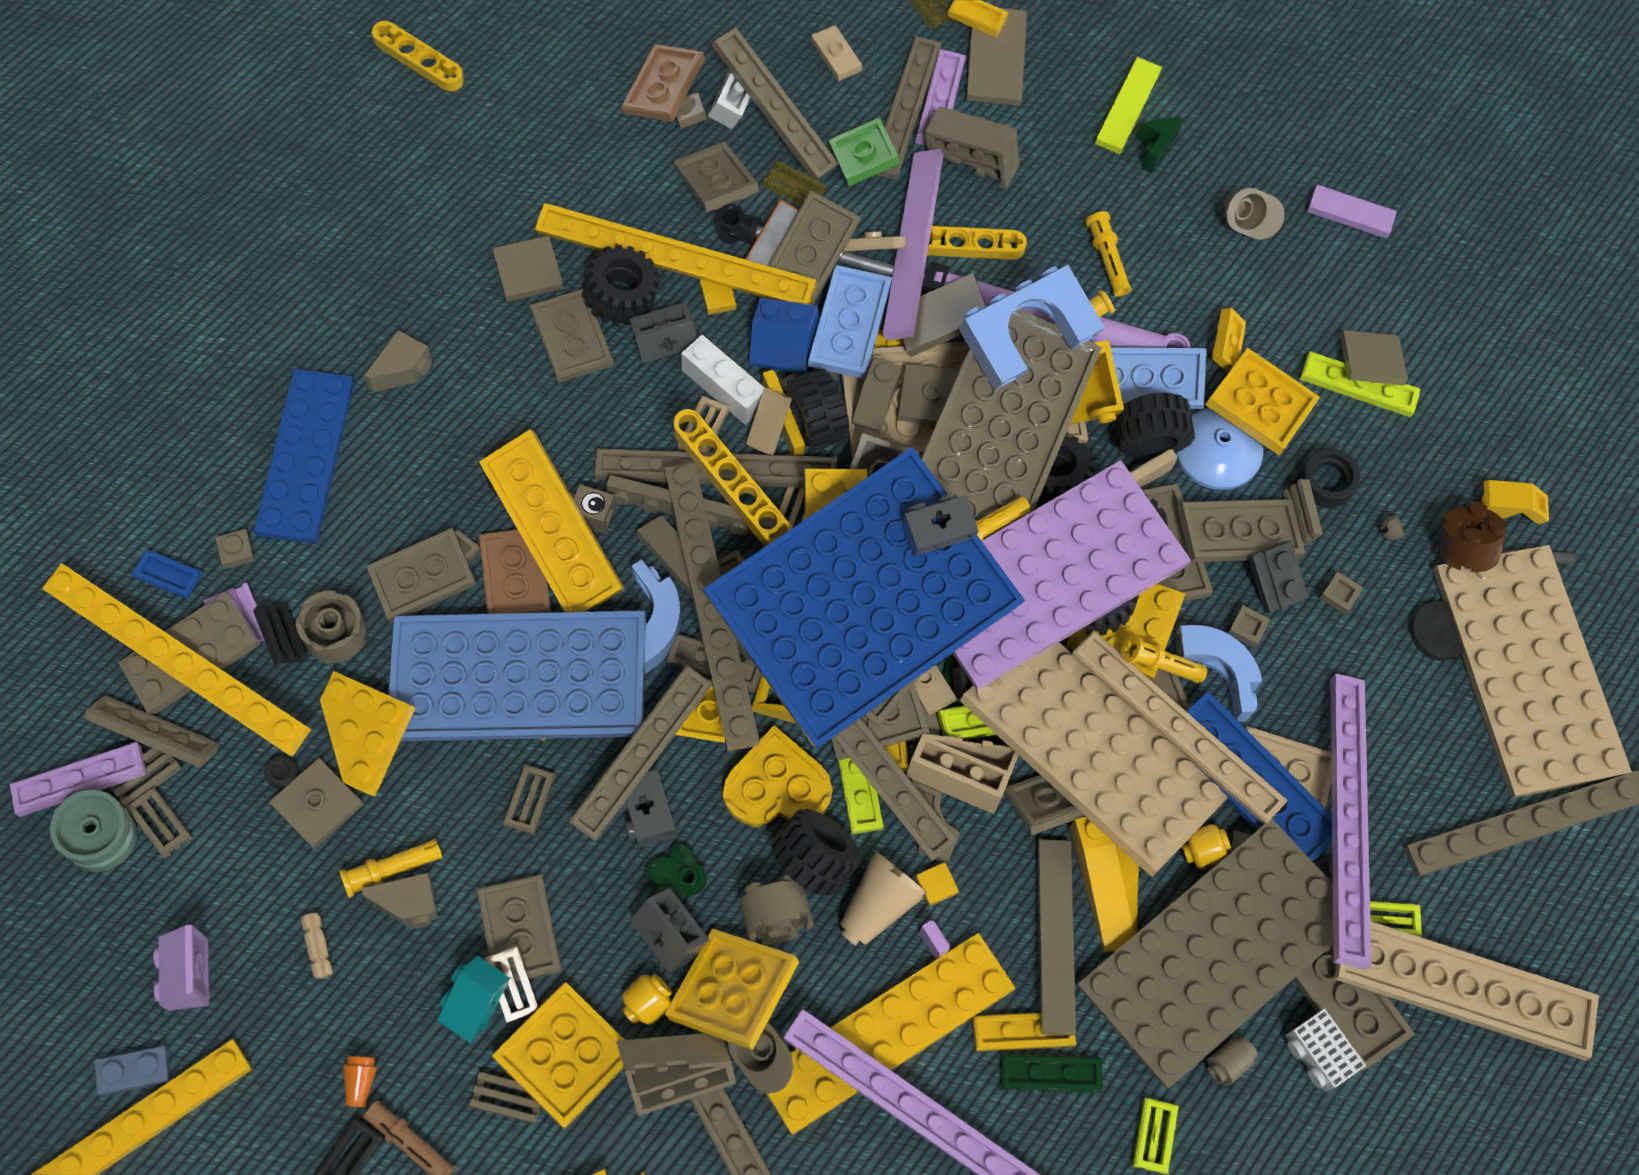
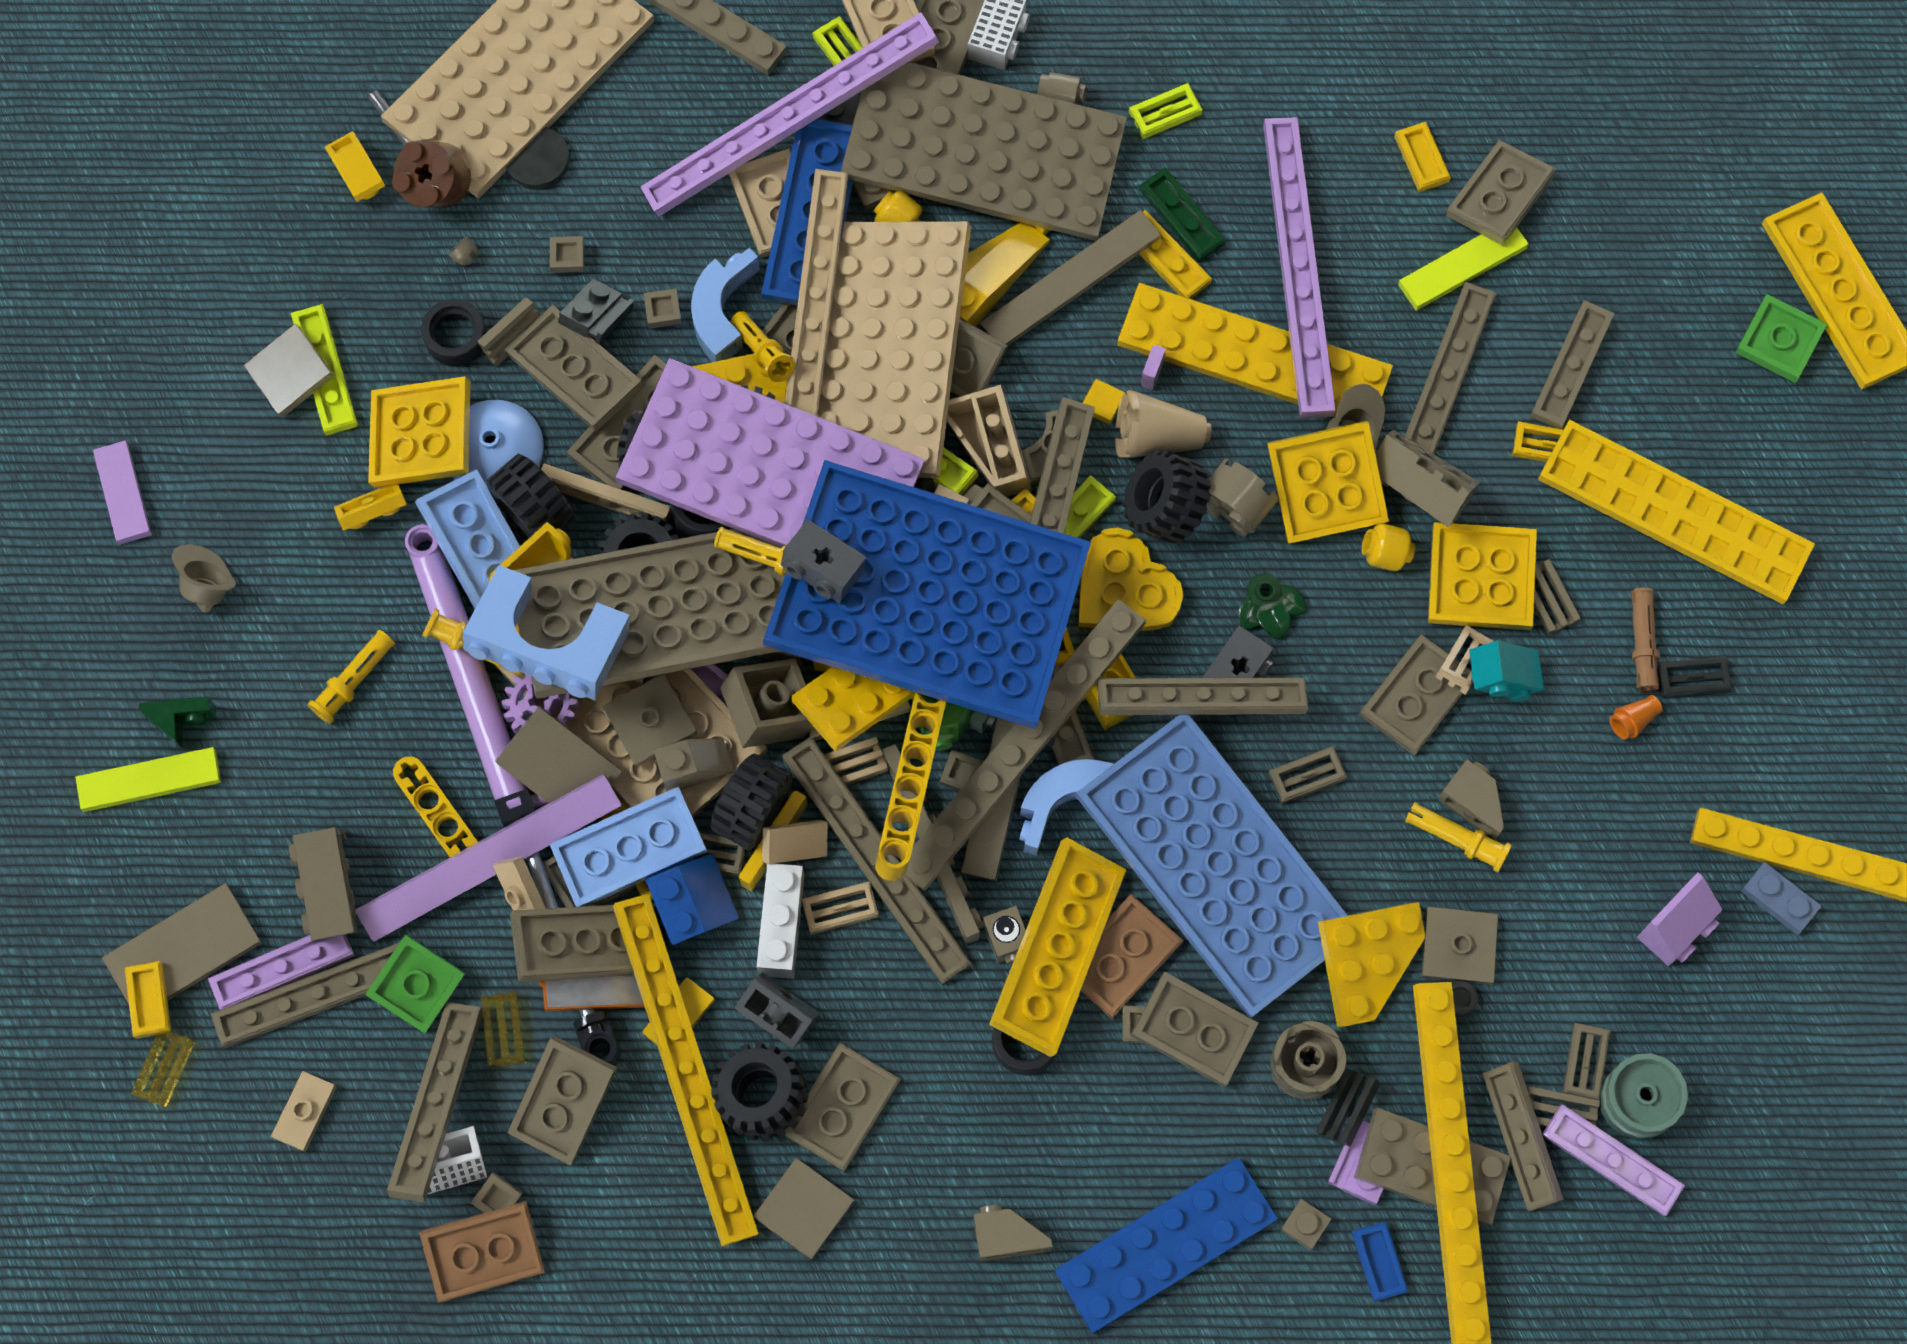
camera: 120 degrees left, 5 degrees up
tan axle [301,913,333,979] -> none
dark grey brick [630,888,709,973] -> none

